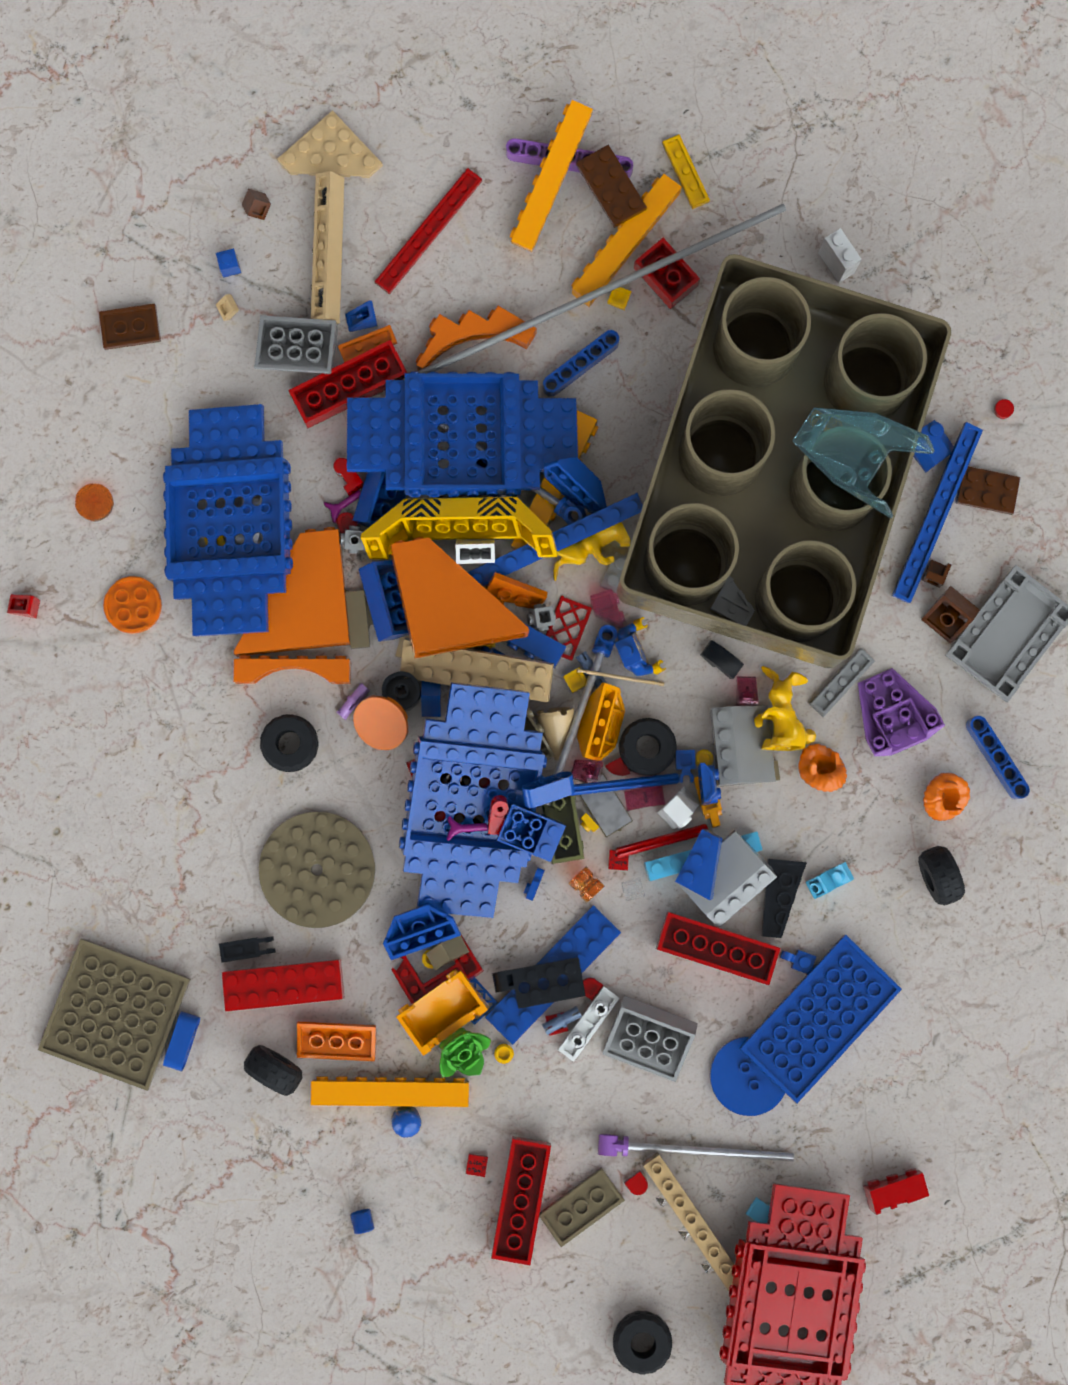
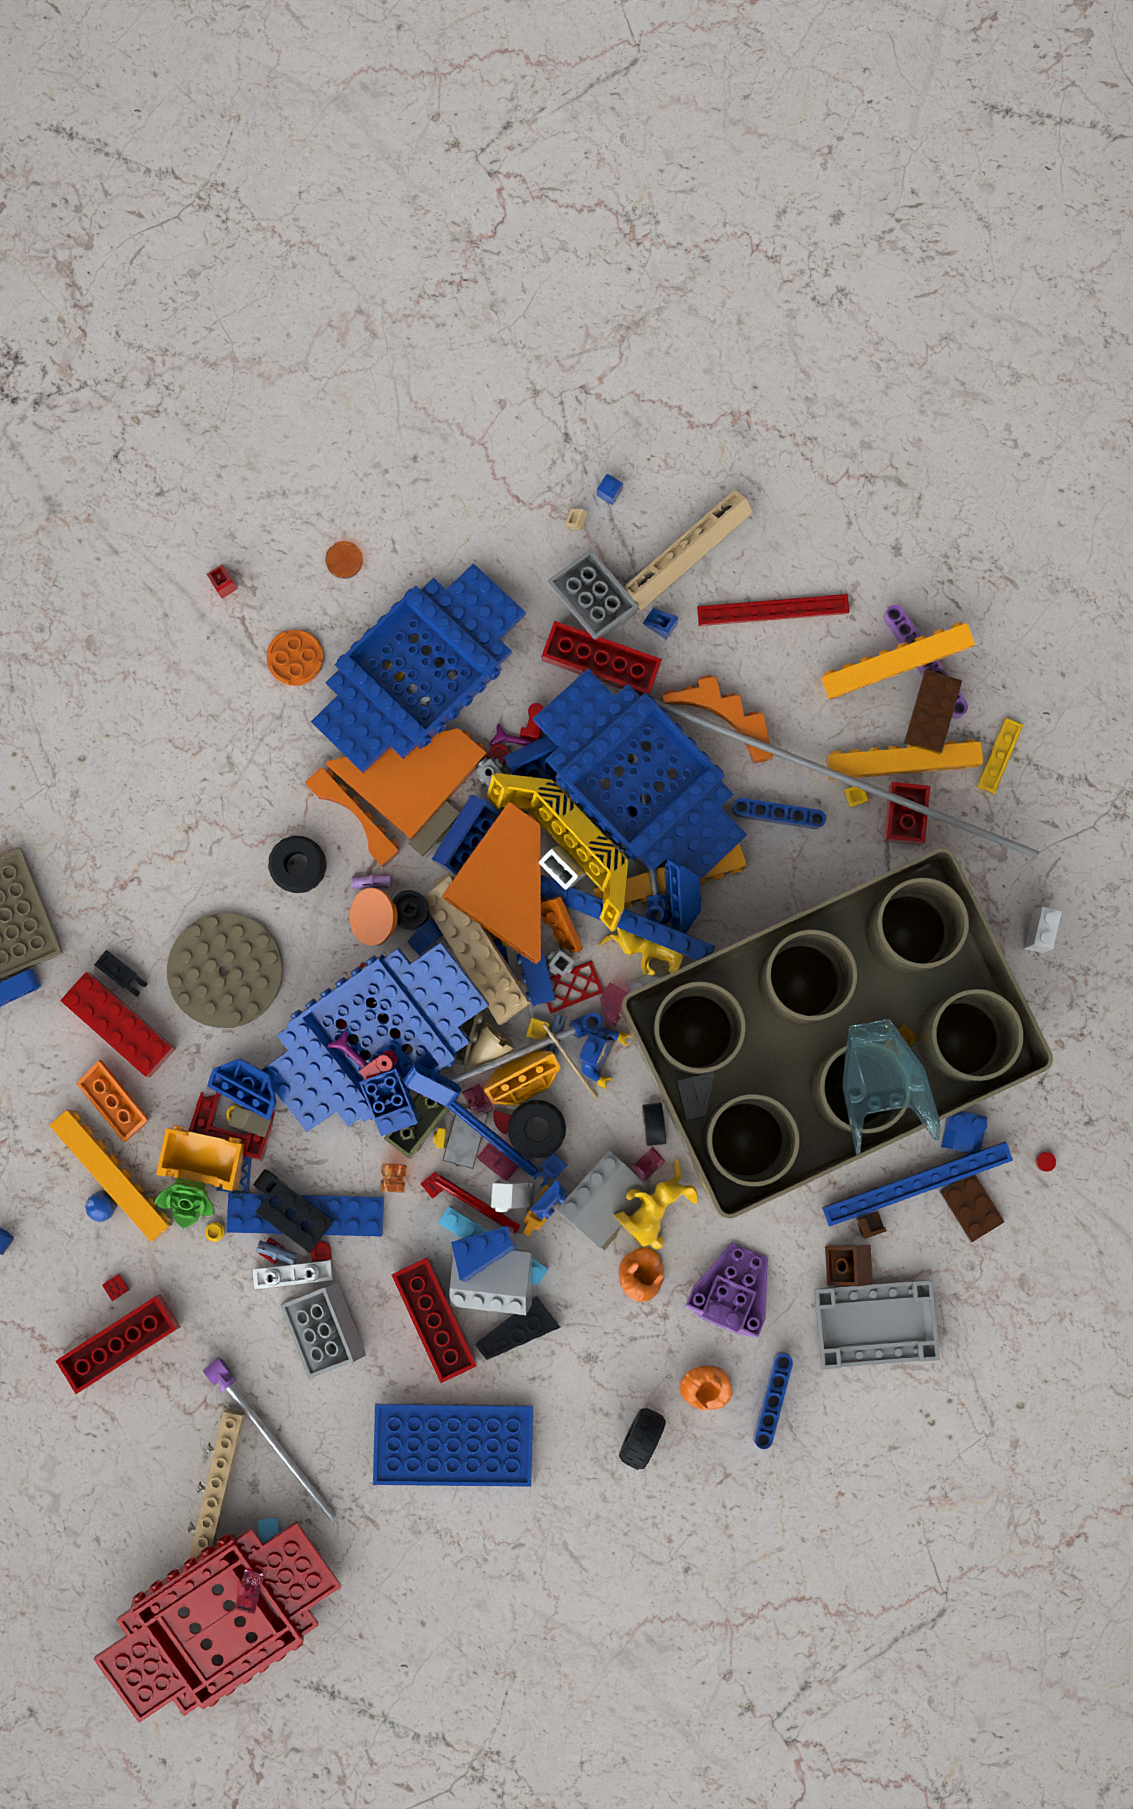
camera: 55 degrees right, 0 degrees up
reddish brown plate [99,303,161,350] -> none
reddish brown panel [242,188,271,220] -> none
black tyre [244,1045,303,1096] -> none
tan plate [277,110,383,178] -> none
orange plate [338,325,397,362] -> none
blue plate [524,868,545,901] -> none
dark tan tile [539,1167,625,1247] -> none
black tyre [613,1311,672,1375] -> none
red tile [624,1170,648,1195] -> none
yellow plate [695,749,714,766] -> none
blue plate [710,1036,785,1116] -> none
blue plate [780,950,816,974] -> none
medium azure slope [805,862,854,899] -> none
light grey tile [809,648,875,717] -> none
red wedge [863,1168,929,1215] -> none
none -> clear pink slope [234,1570,264,1614]

